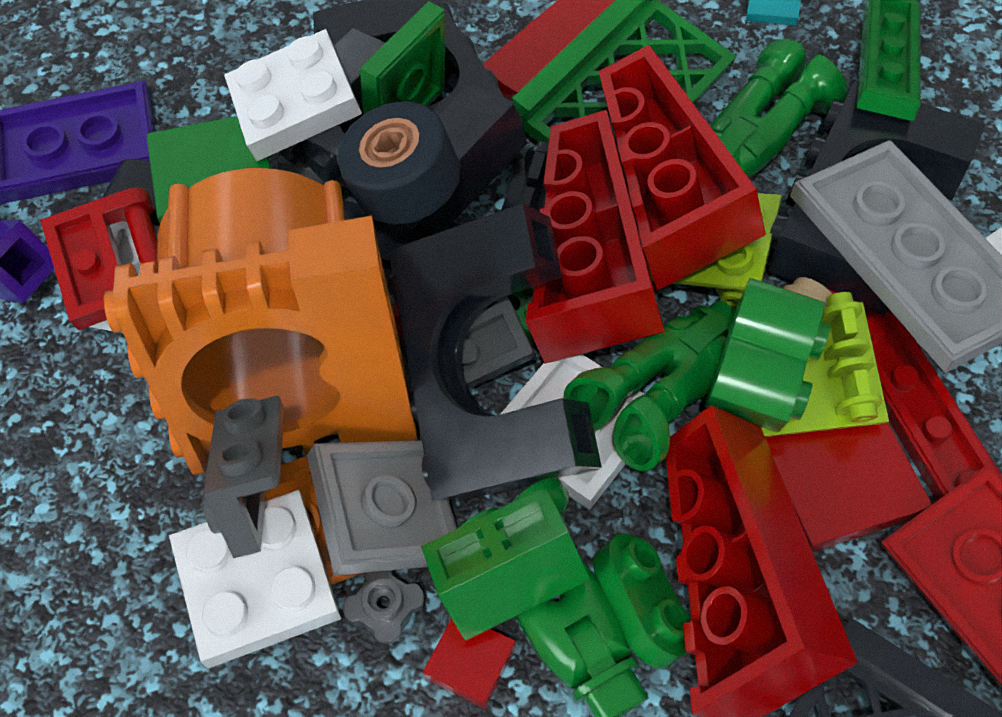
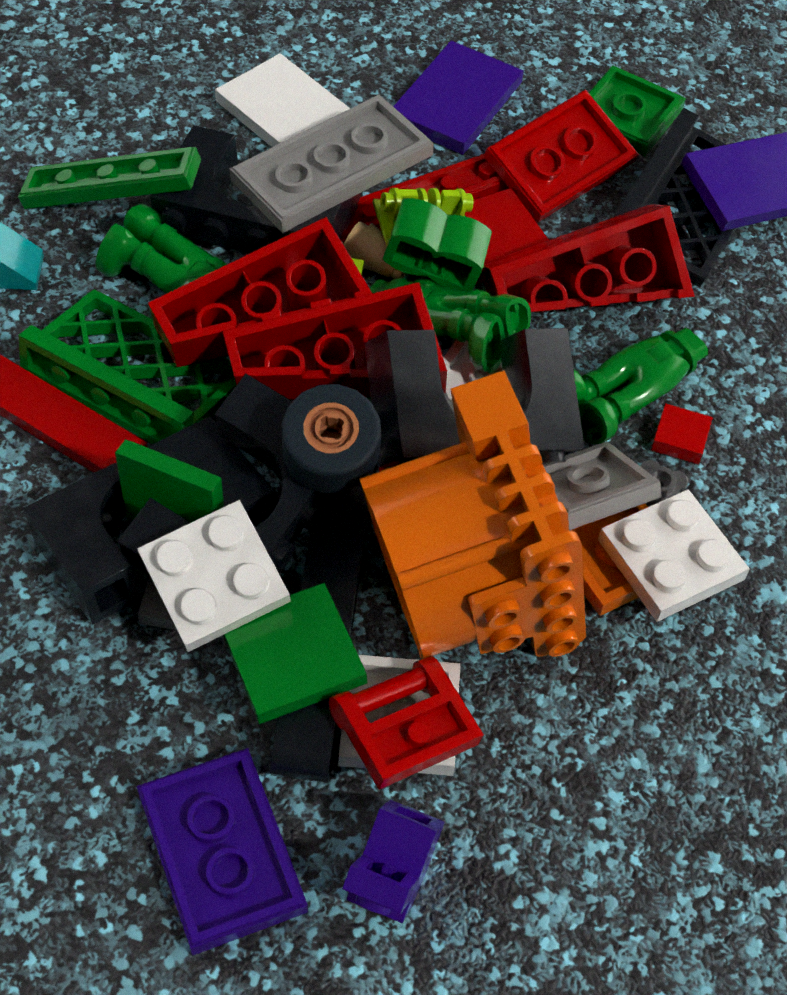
camera: 105 degrees left, 5 degrees down
dark grey bracket [203,396,284,559] -> none
green hinge [421,486,591,641] -> none
green plate [593,533,691,669] -> none

